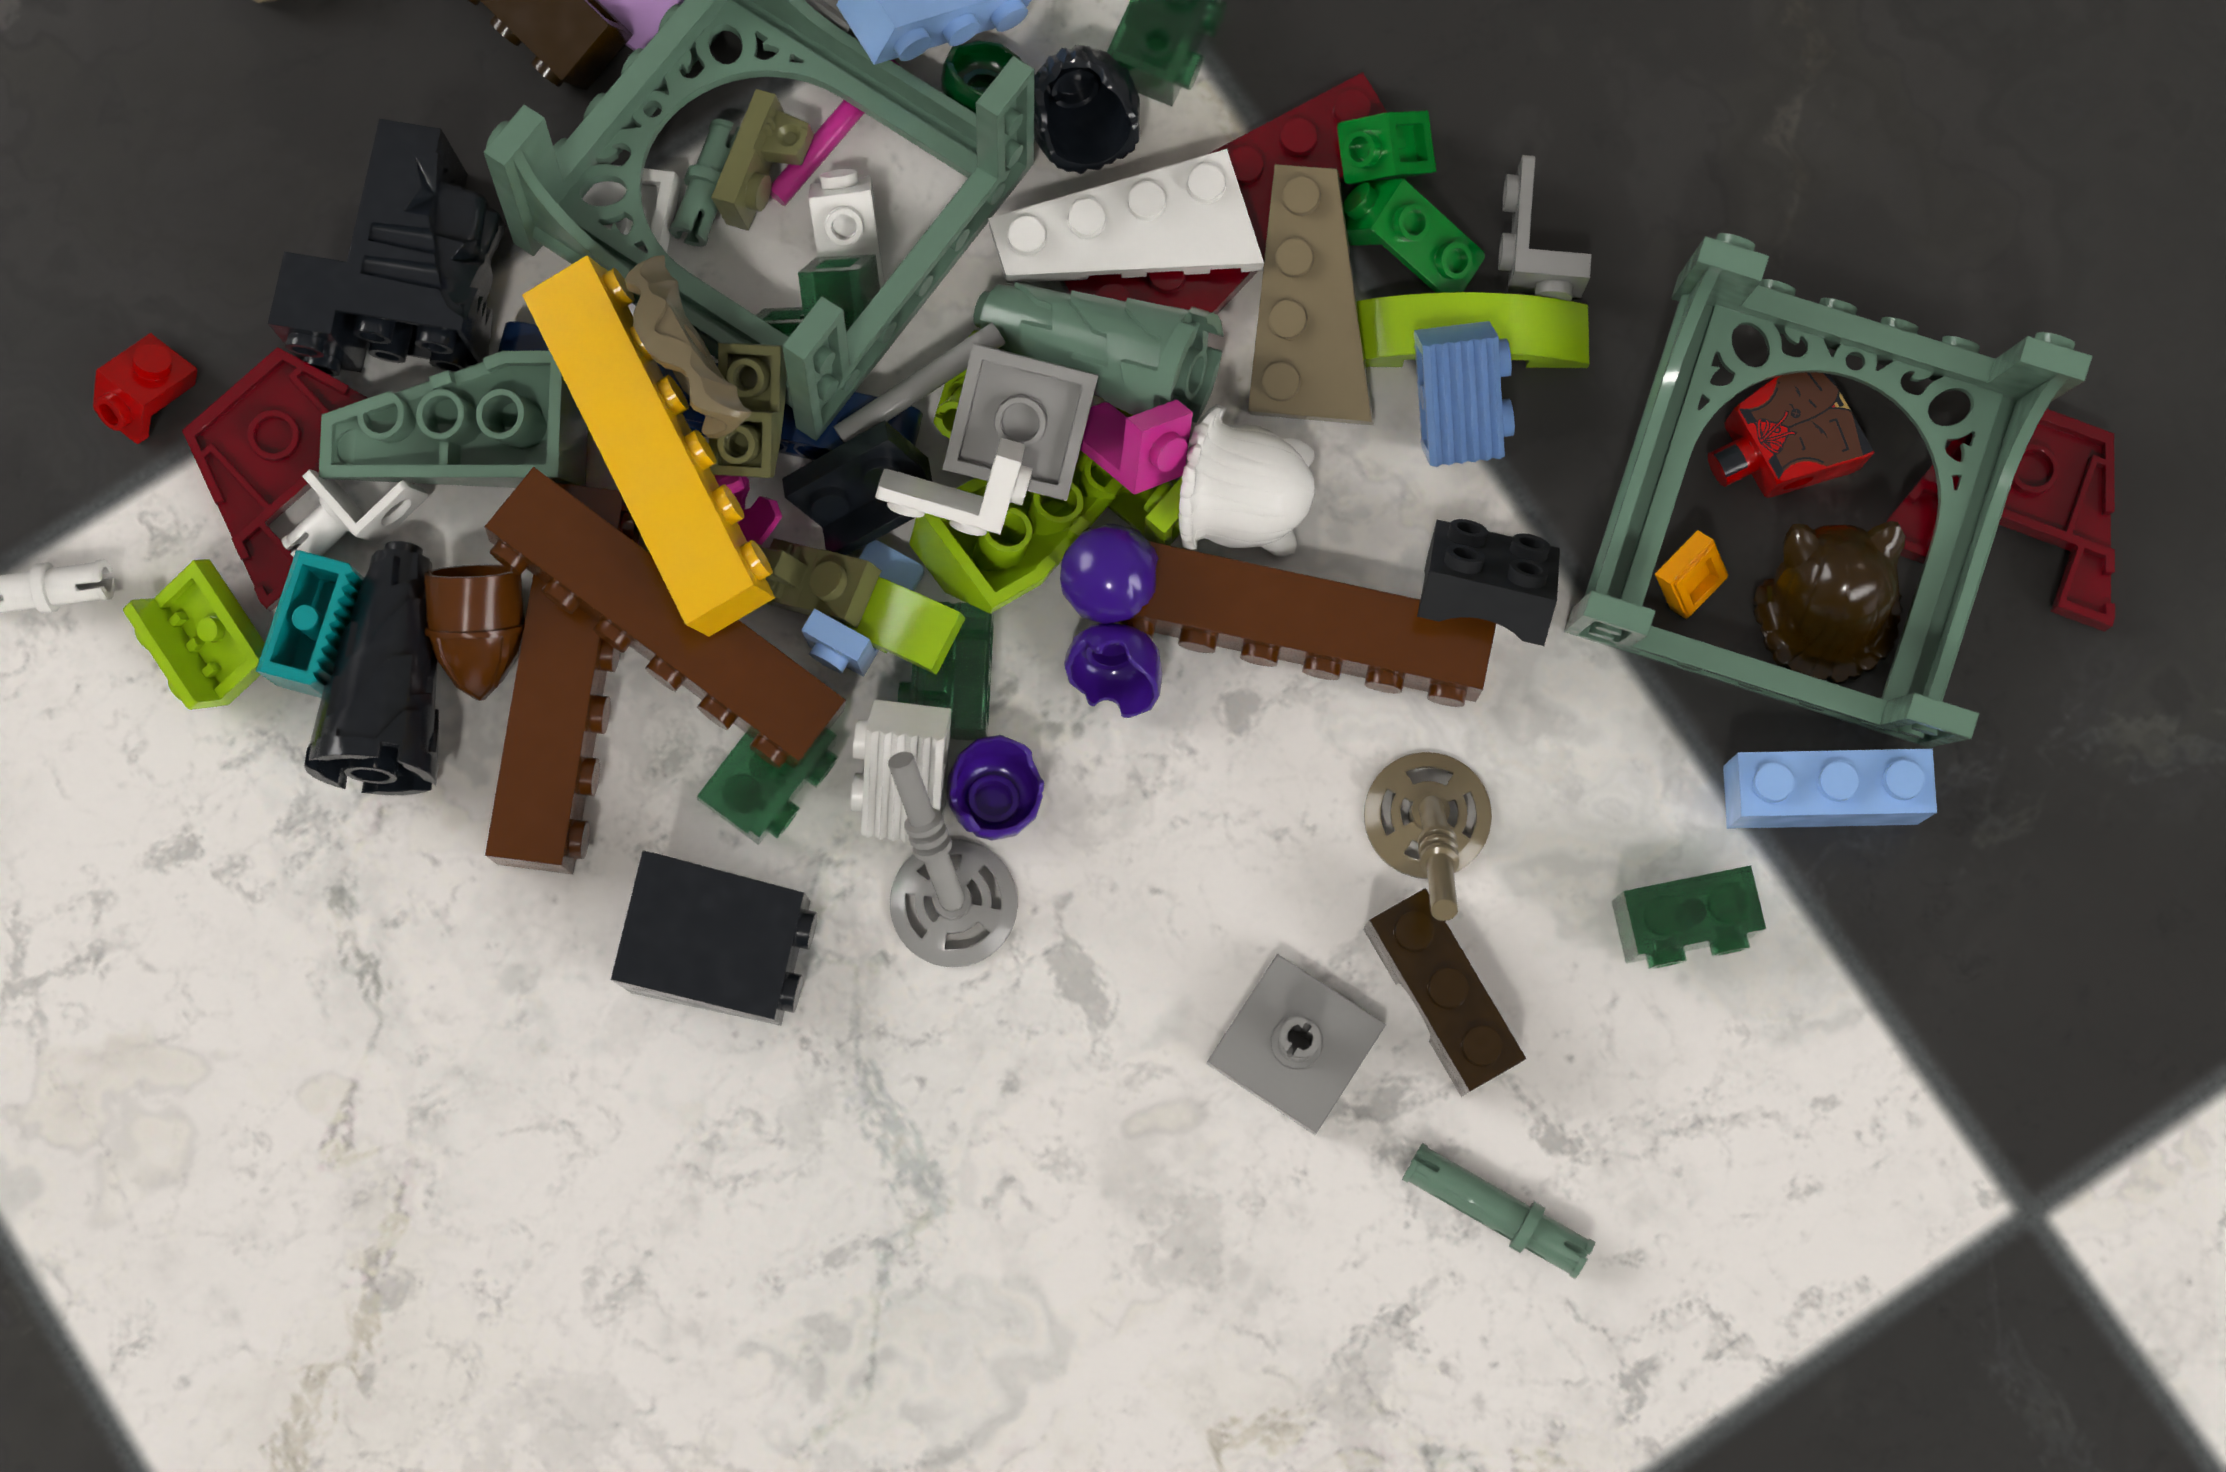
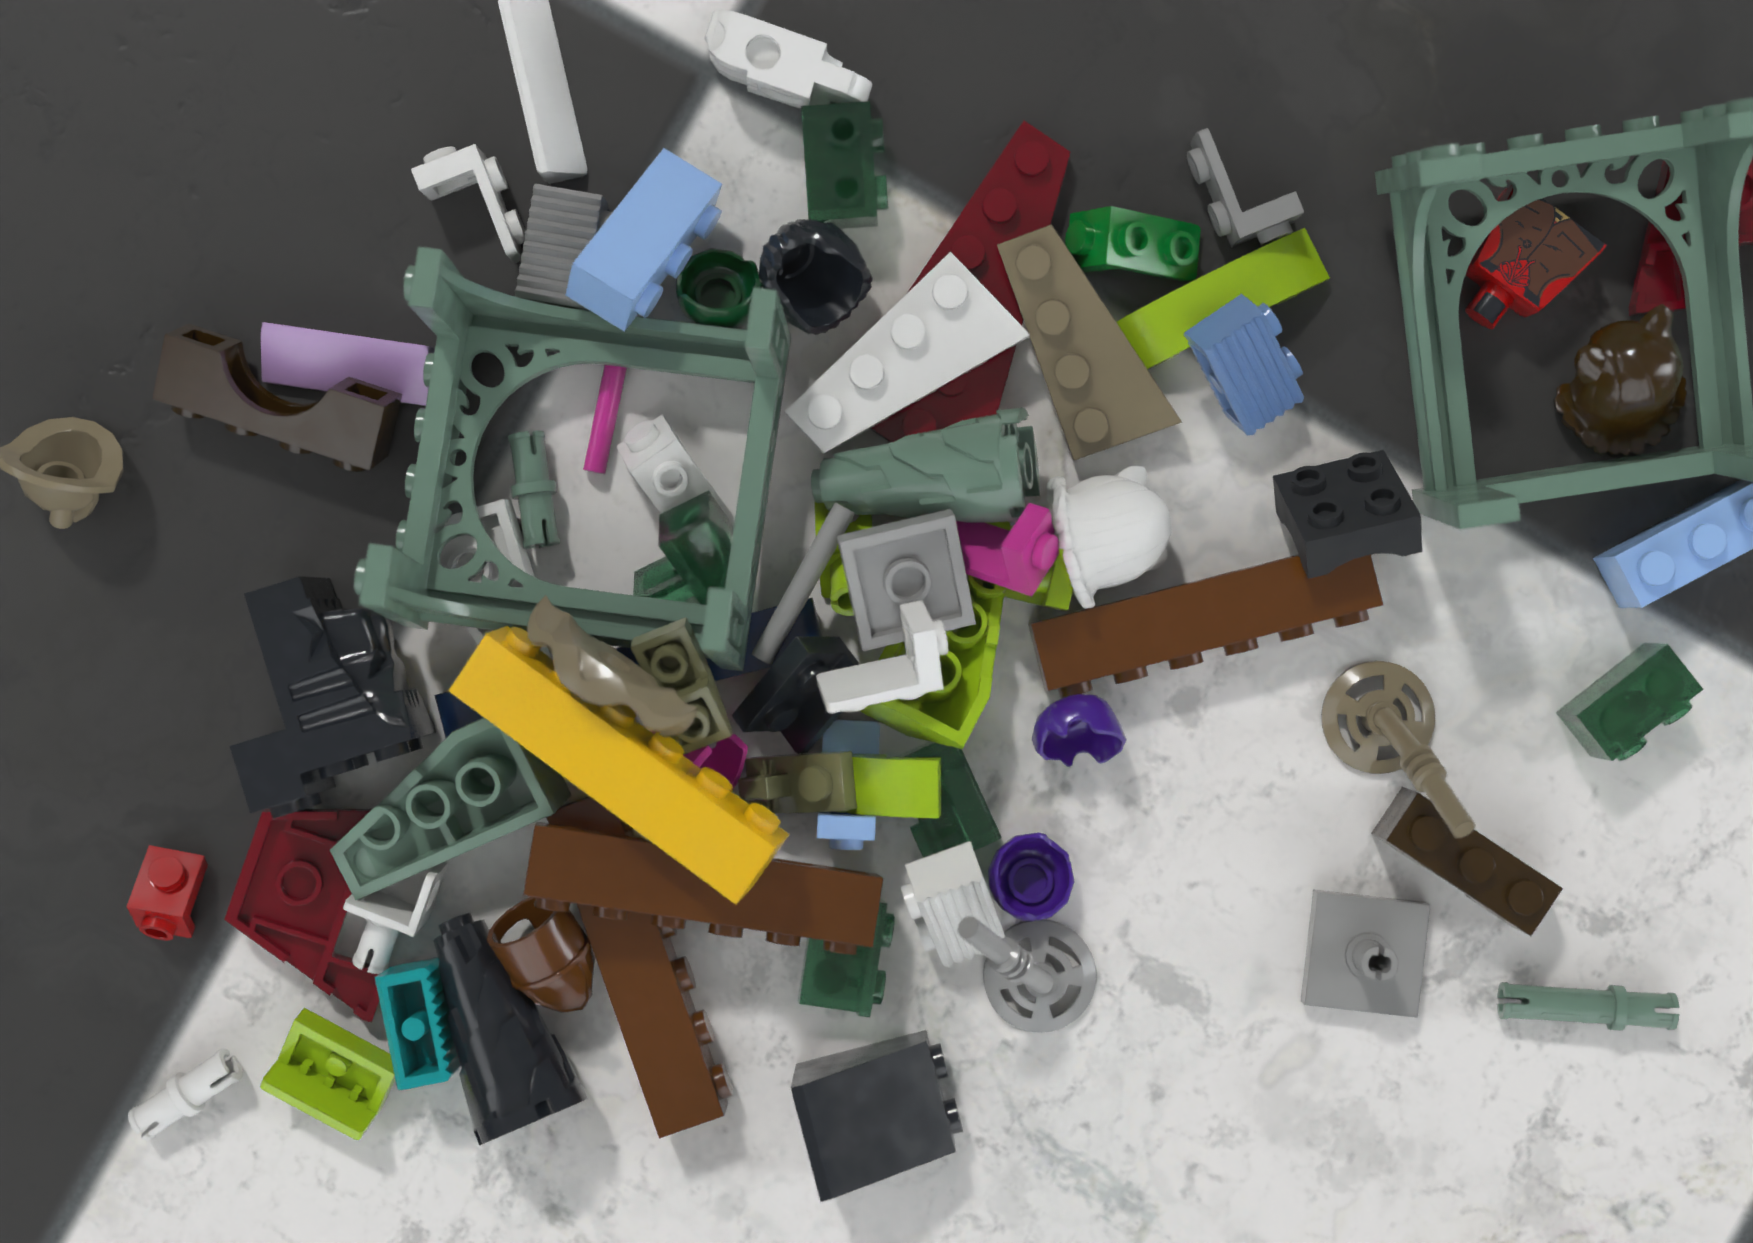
camera: 30 degrees left, 10 degrees up
olive hinge [711,89,814,231] -> none
dark purple hair [1060,524,1159,624] -> none
green bracket [1337,111,1436,184] -> none
light orange tile [1655,530,1729,619] -> none

